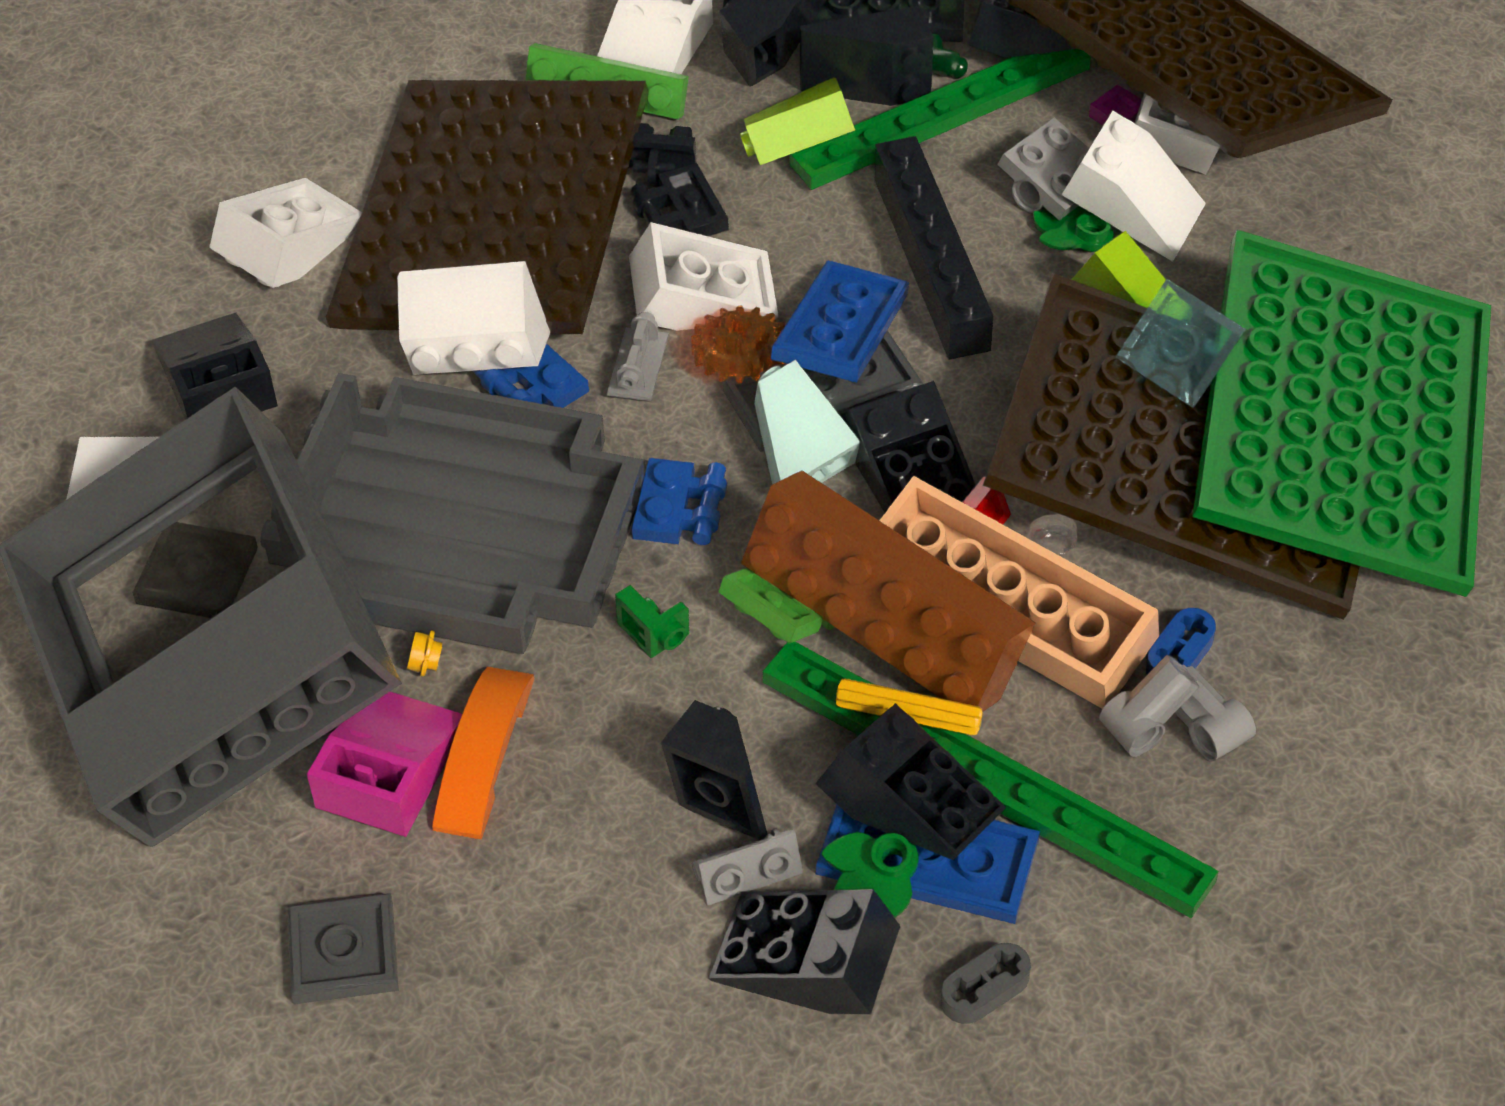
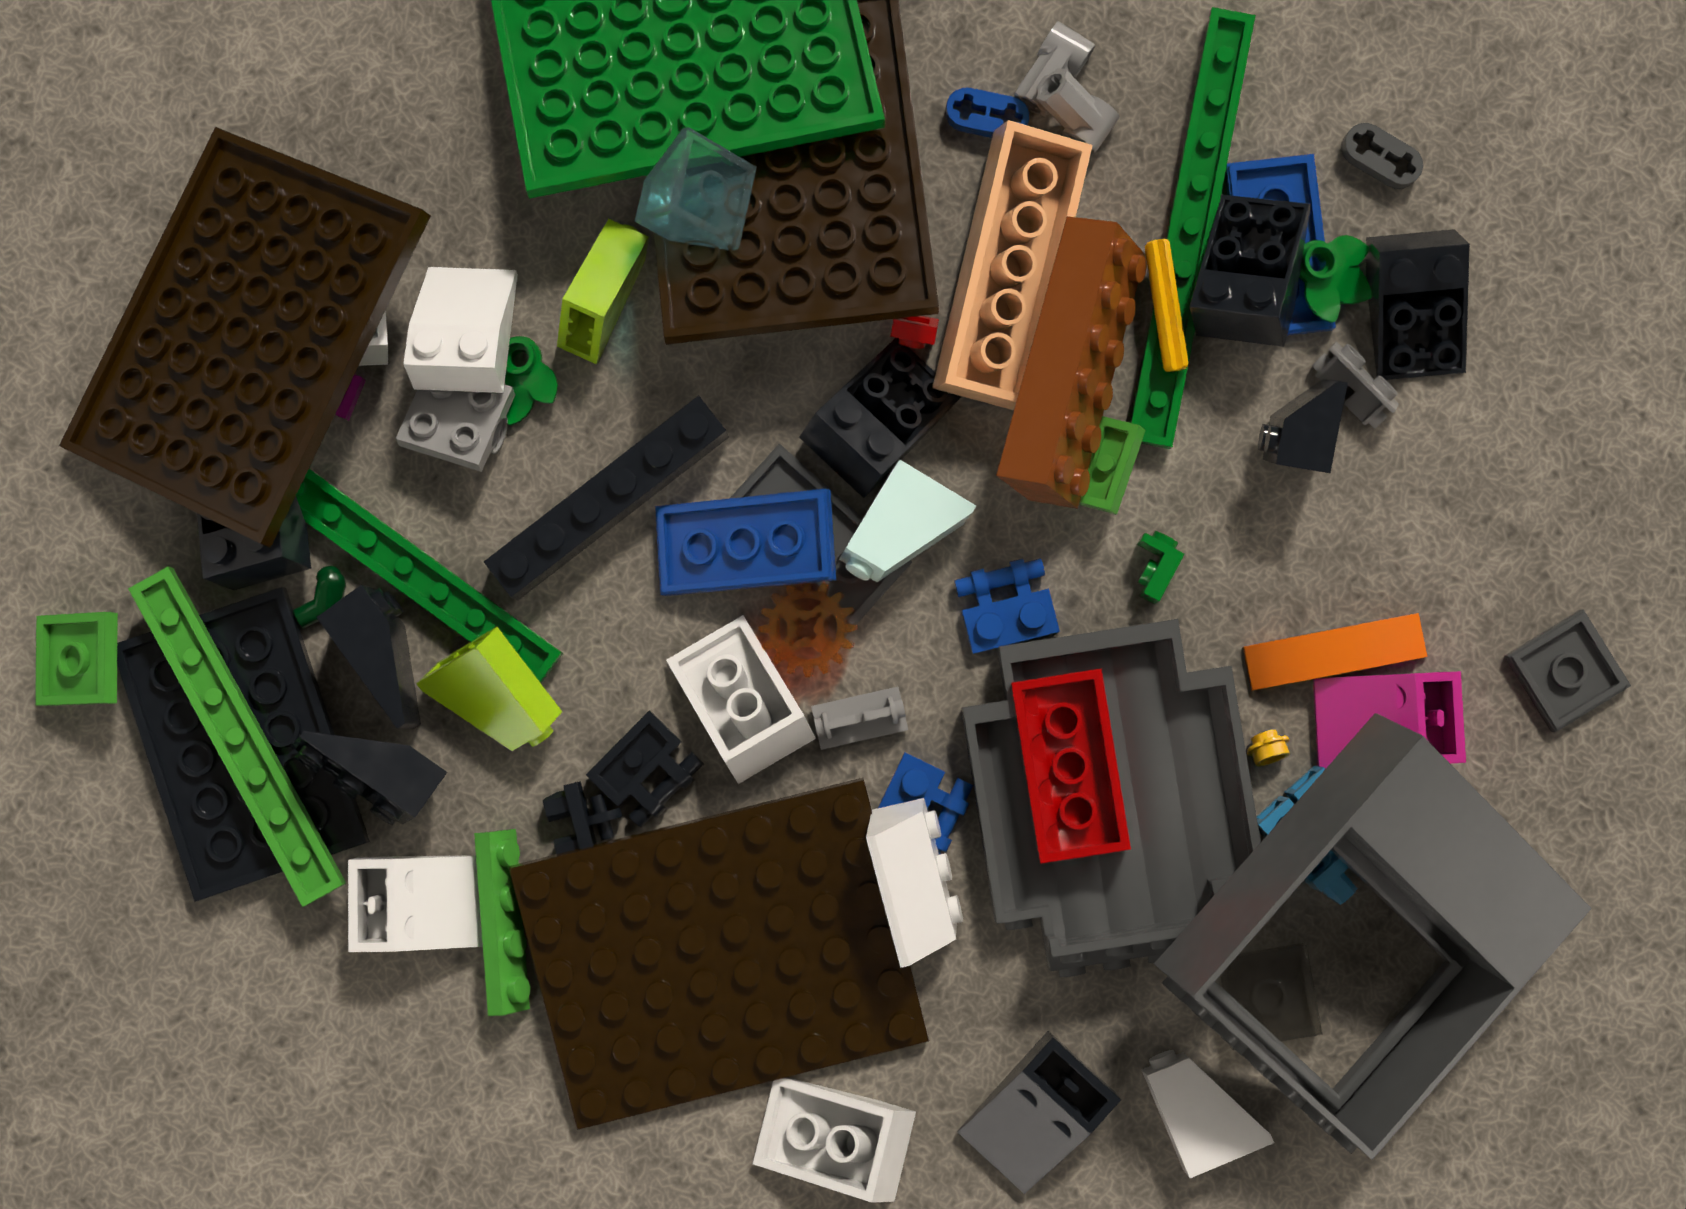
camera: 115 degrees left, 35 degrees up
none -> red slope [1011,668,1131,864]

